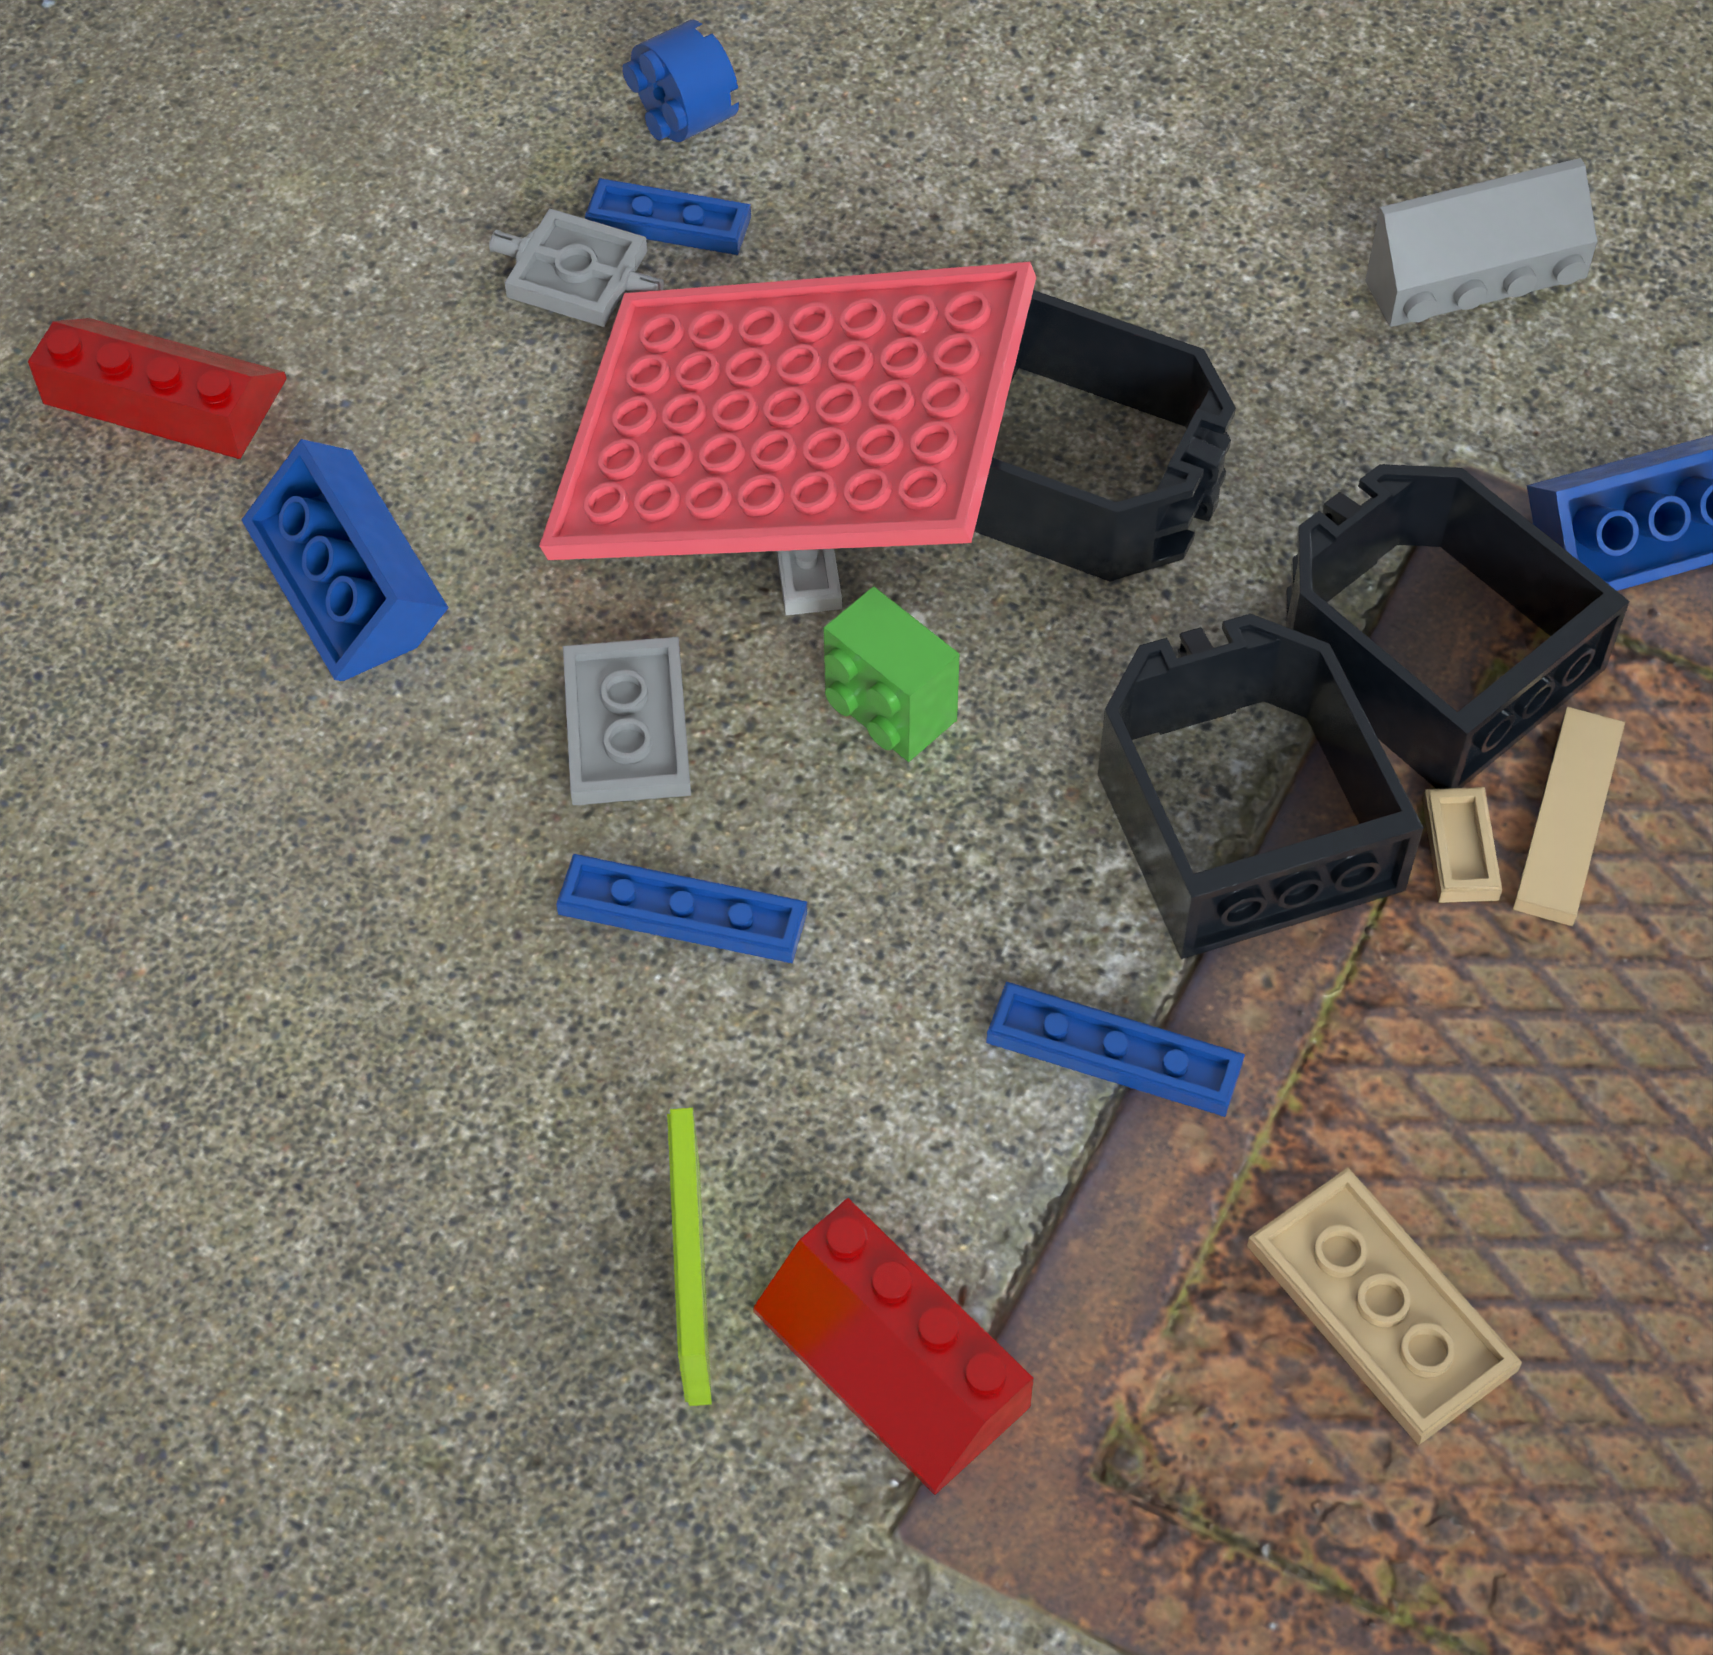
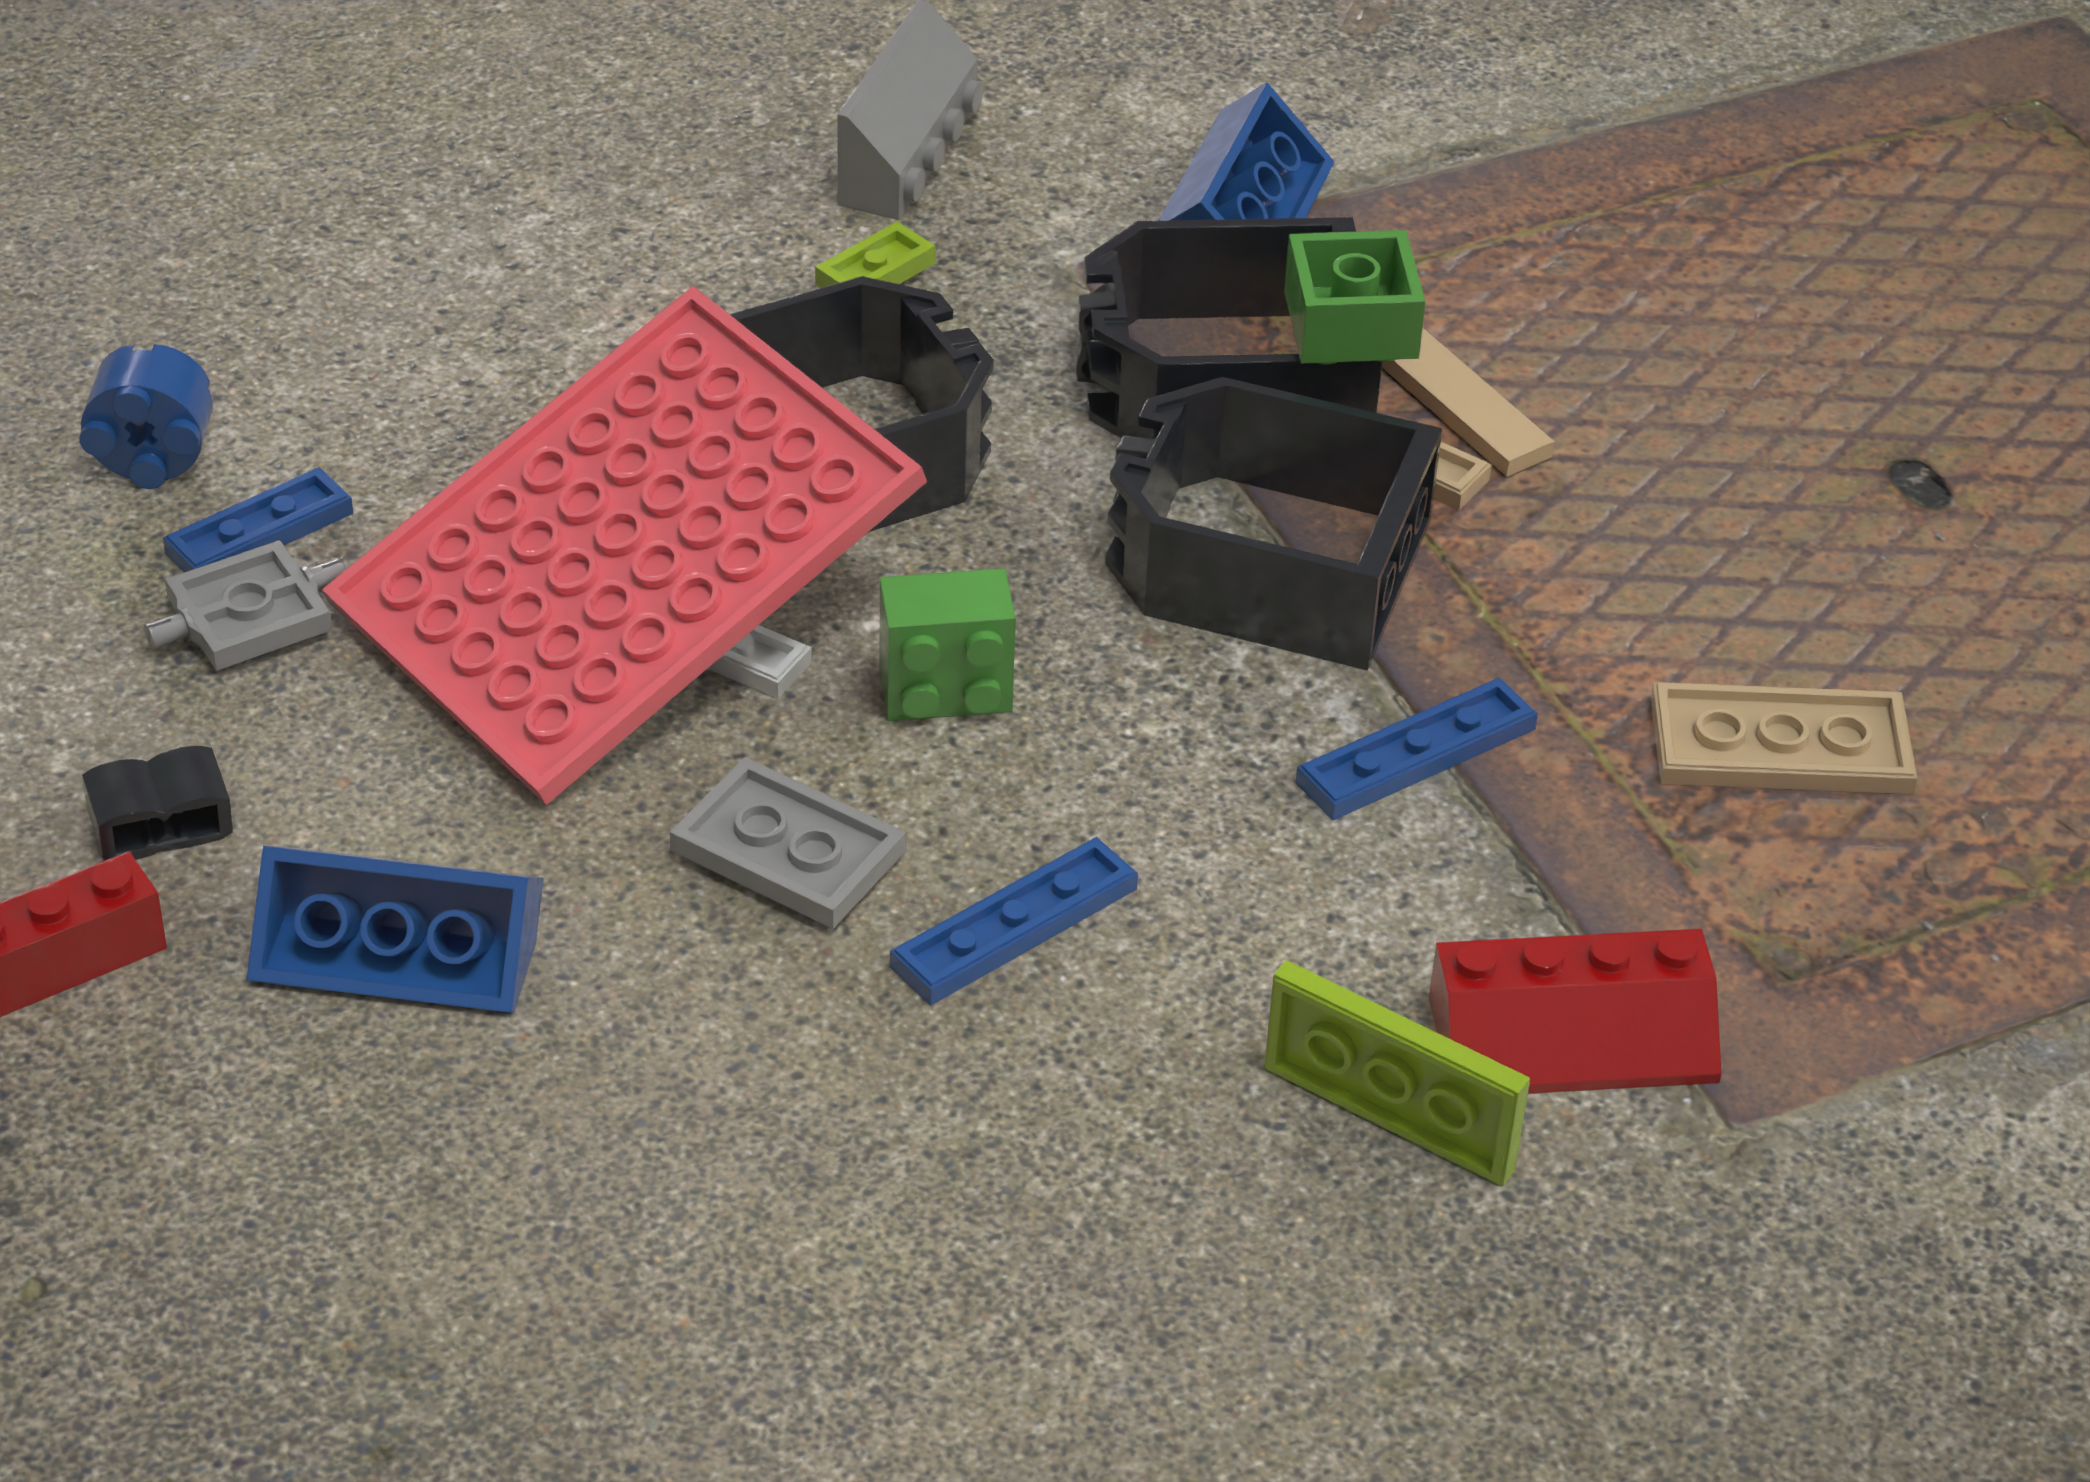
camera: 55 degrees left, 15 degrees down
none -> black brick [82,746,233,860]
none -> lime plate [815,221,936,288]
none -> bright green brick [1284,230,1426,364]

